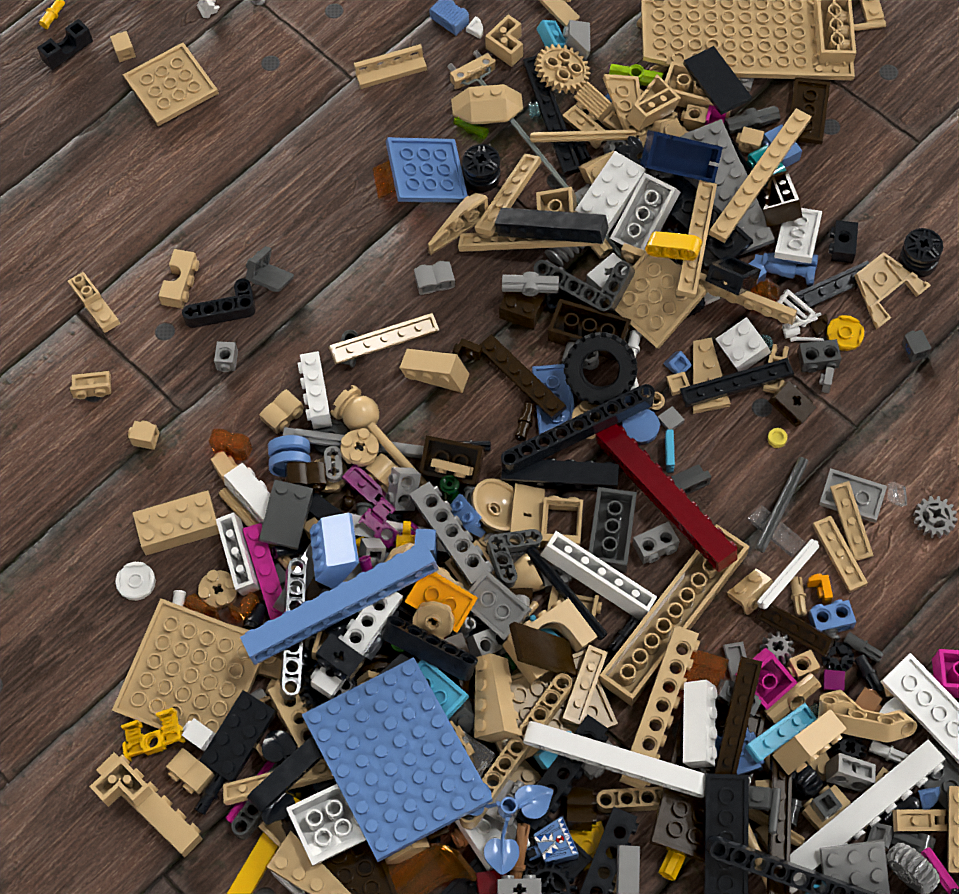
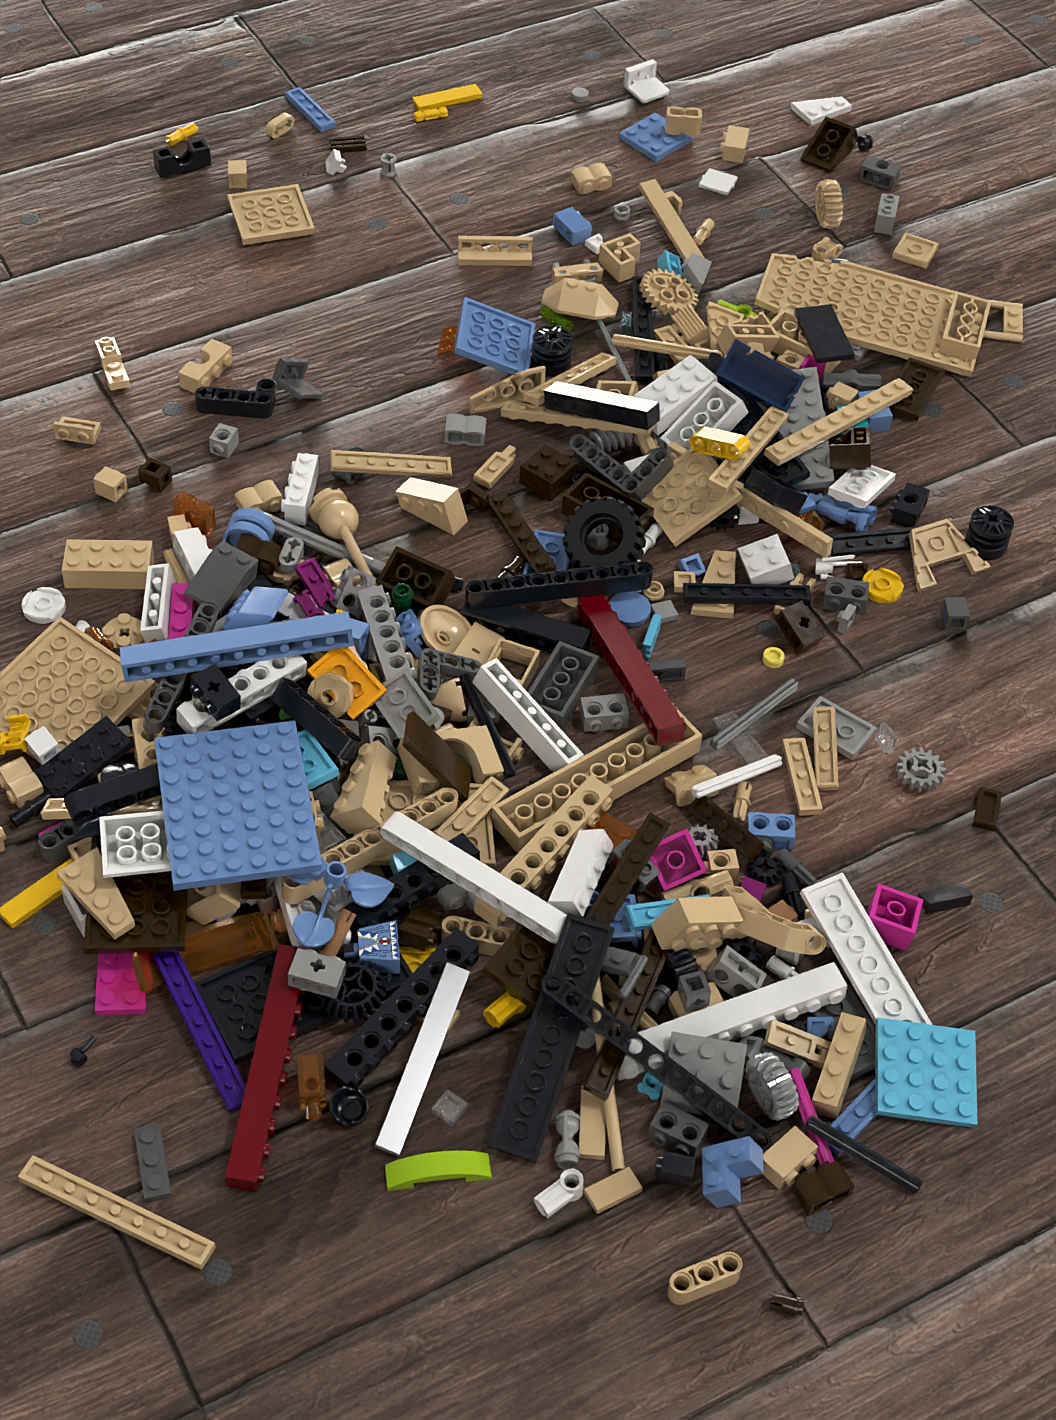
camera: 10 degrees right, 15 degrees down
tan plate [340,428,379,467] -> none
tan plate [431,459,473,478] -> none
light grey piece [502,272,559,296] -> none
white tile [777,289,816,328] -> none
light orange bracket [807,574,833,605] -> none
none -> dark brown brick [138,458,172,493]
none -> tan hinge [473,445,516,489]

